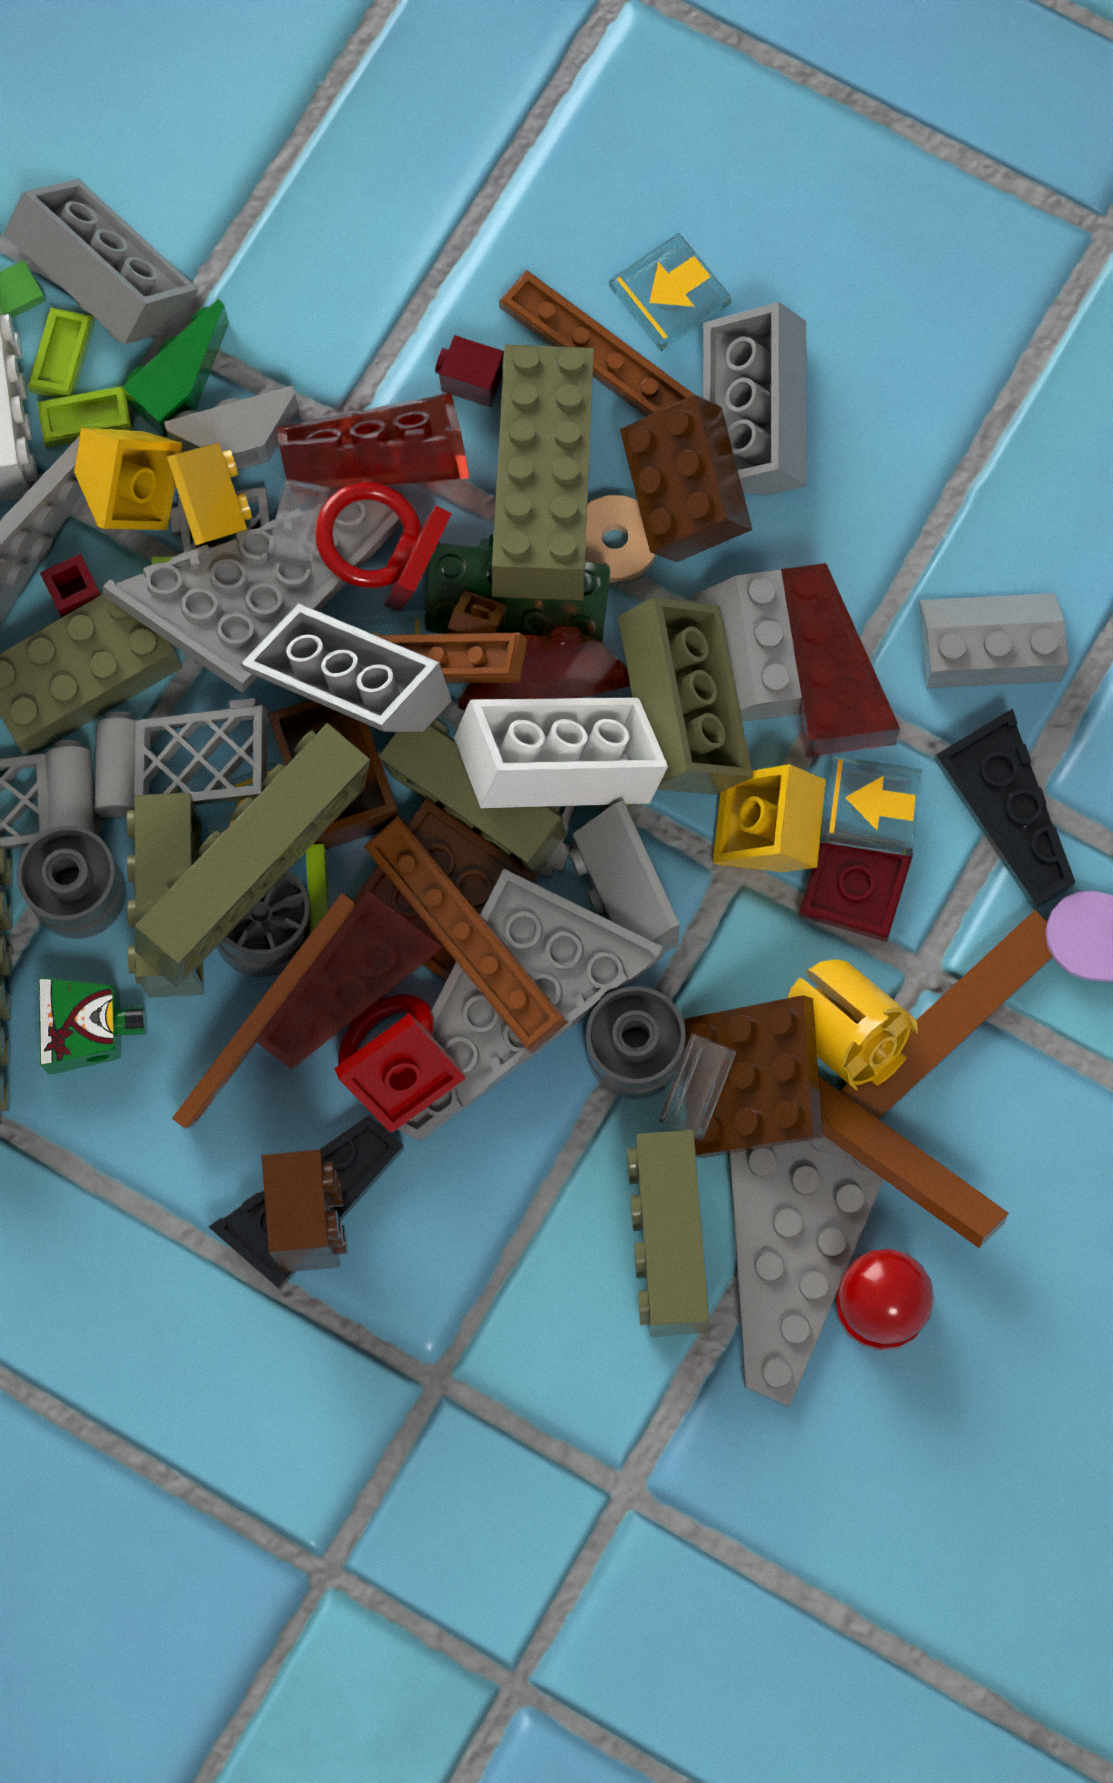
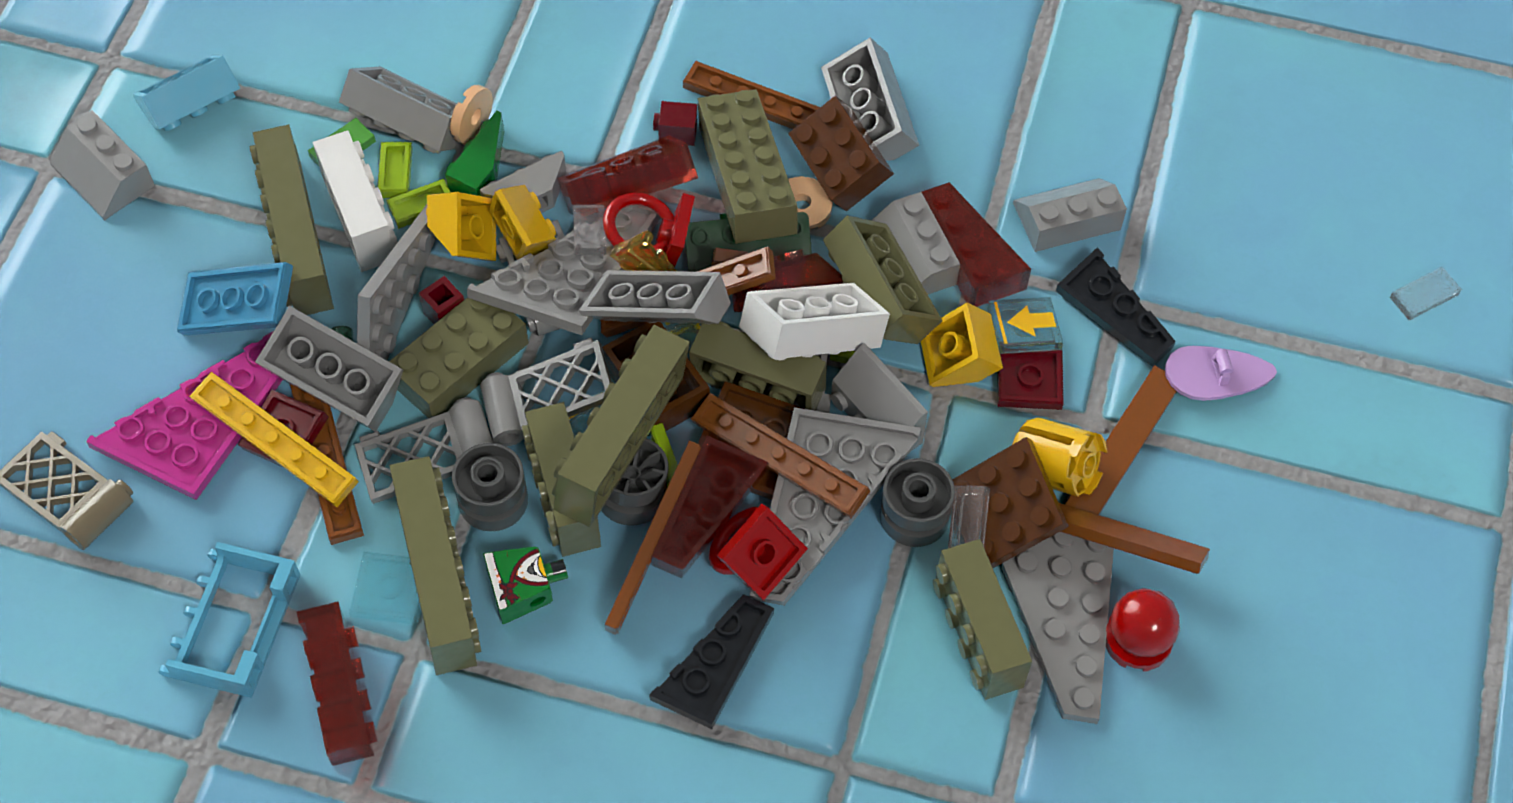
camera: 20 degrees left, 15 degrees down
reddish brown brick [261,1149,347,1273] -> none
clear light blue tile [609,232,732,351] -> none
none -> light nougat tile [450,85,493,145]
none -> clear yellow wing [610,230,677,271]

